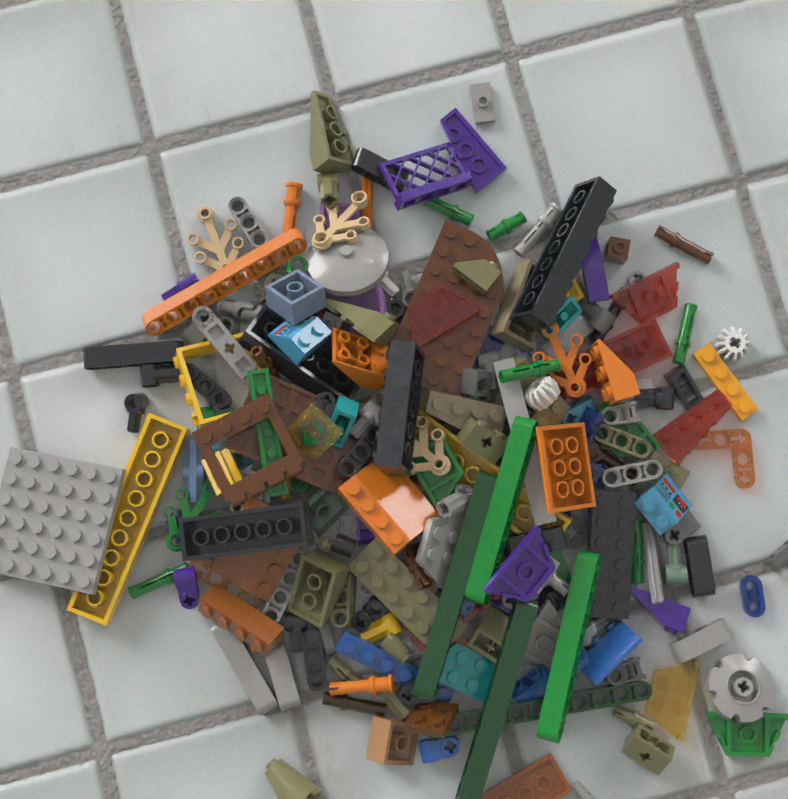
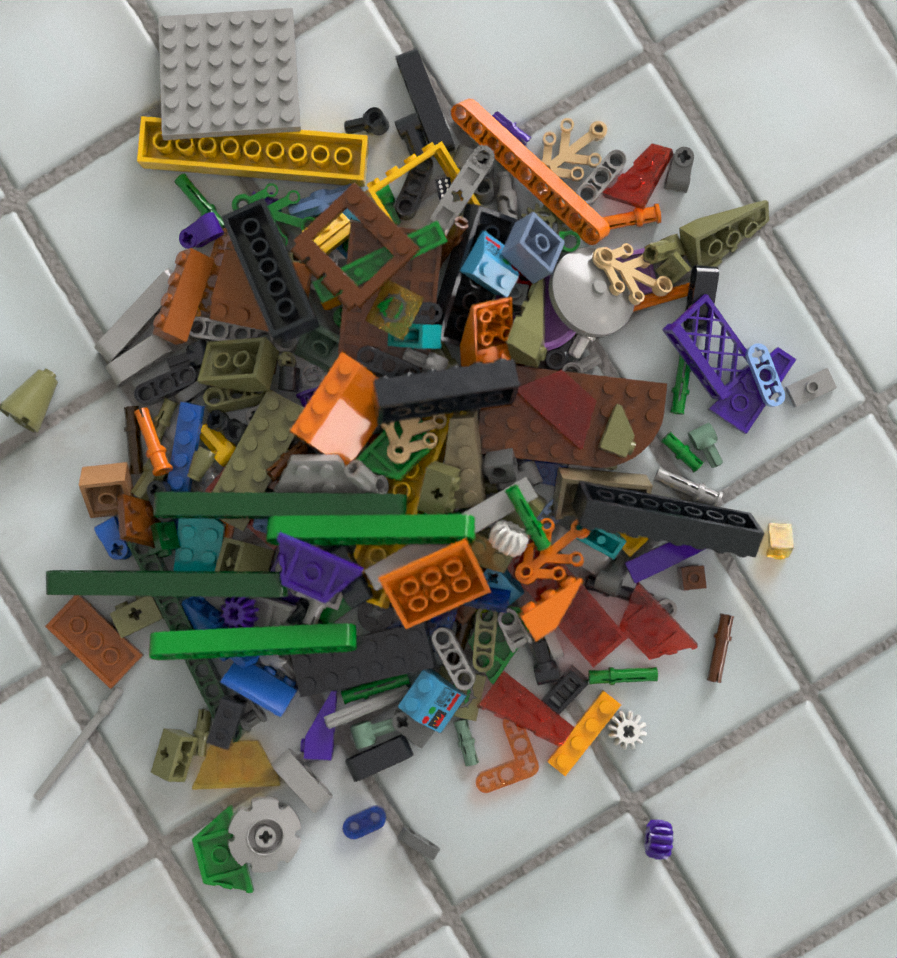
camera: 75 degrees right, 5 degrees up
none -> olive brick [110,596,164,638]
none -> dark green bracket [148,521,180,558]
none -> black brick [206,695,248,750]
none -> dark purple gear [220,597,260,628]
none -> black sticker [435,177,454,200]
none -> sand green pin [453,718,479,766]
none -> clear red wing [603,143,674,210]
none -> olive bracket [655,252,691,285]
none -> dark grey piece [664,147,694,193]
none -> sand green axle [688,422,723,468]
none -> light blue beam [746,343,785,407]
none -> clear yellow bracket [766,523,794,560]

